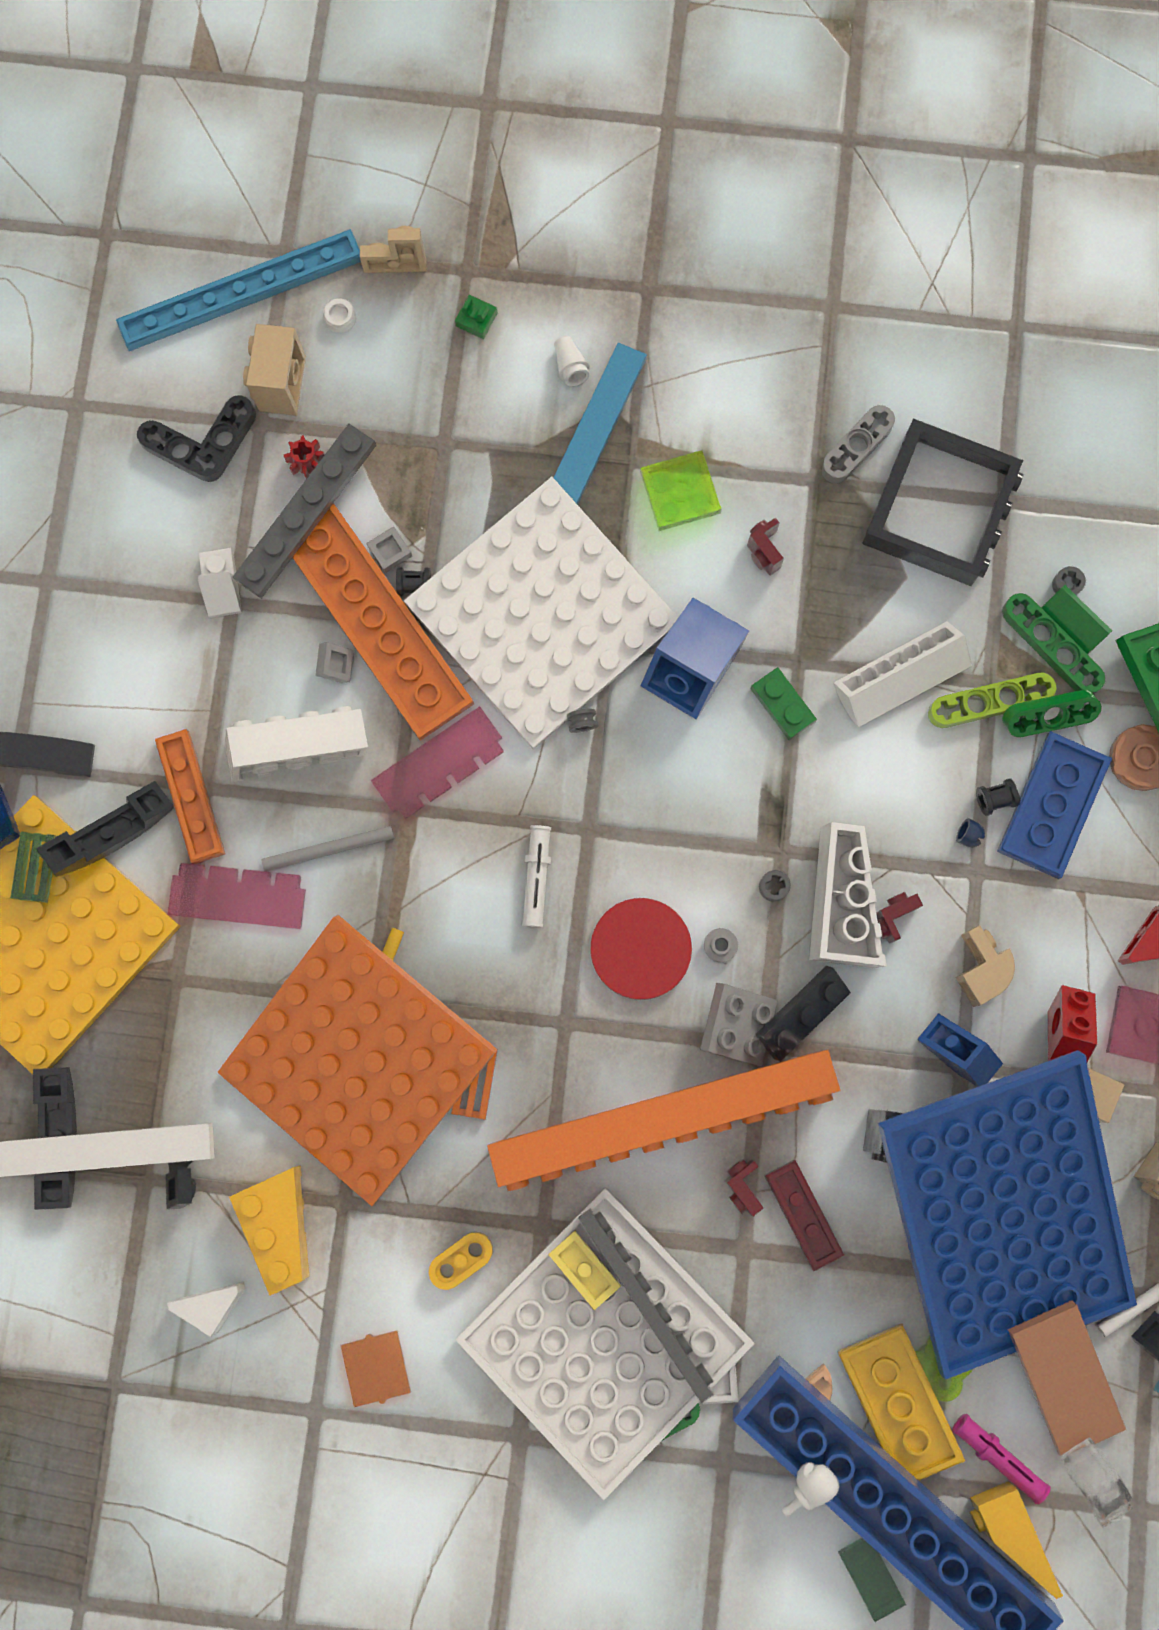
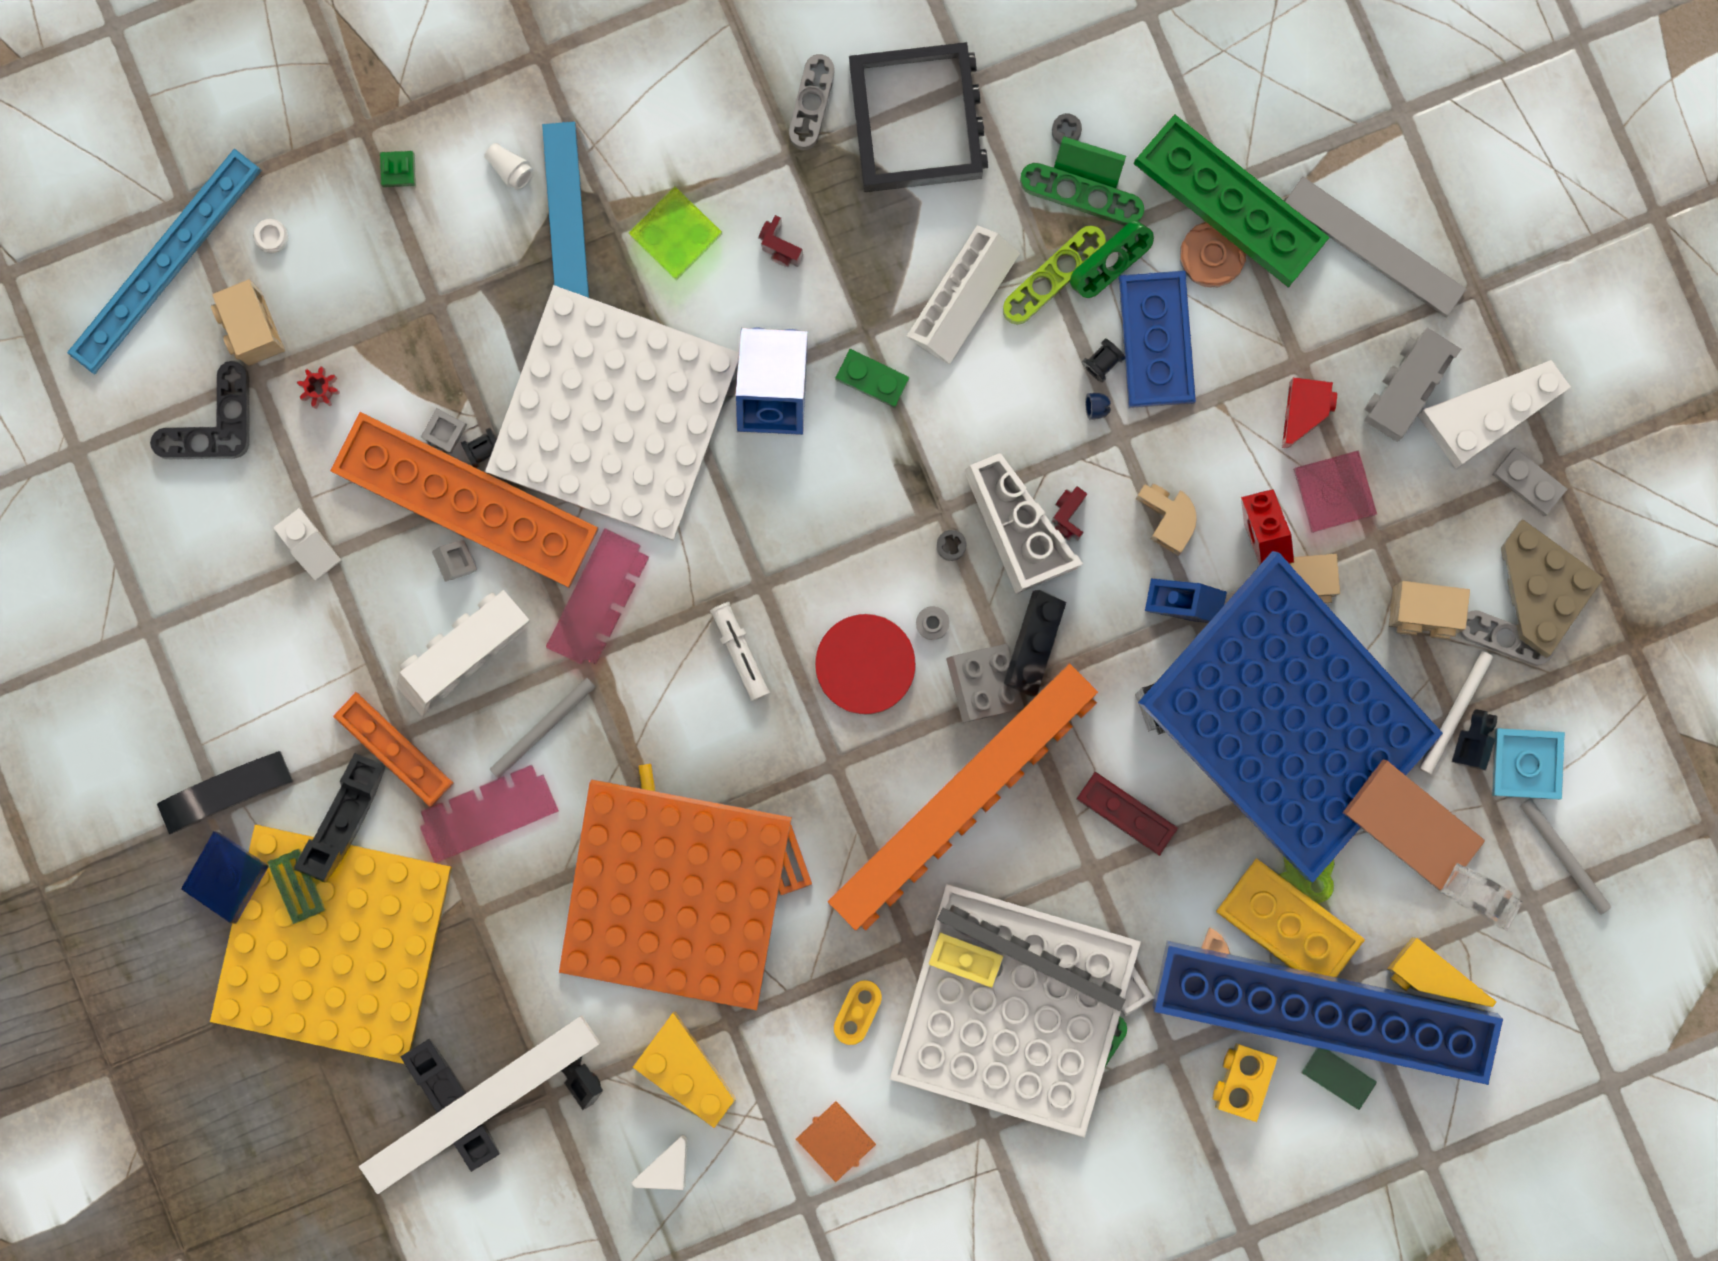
camera: 25 degrees left, 5 degrees up
dark grey plate [233,423,376,599] -> none
tan plate [360,226,427,273] -> none
dark grey bush [567,708,598,733] -> none
dark red bracket [724,1159,764,1217] -> none
white piece [782,1462,839,1517] -> none
dark pink pin [952,1414,1051,1505] -> none
none -> yellow brick [1212,1043,1278,1122]

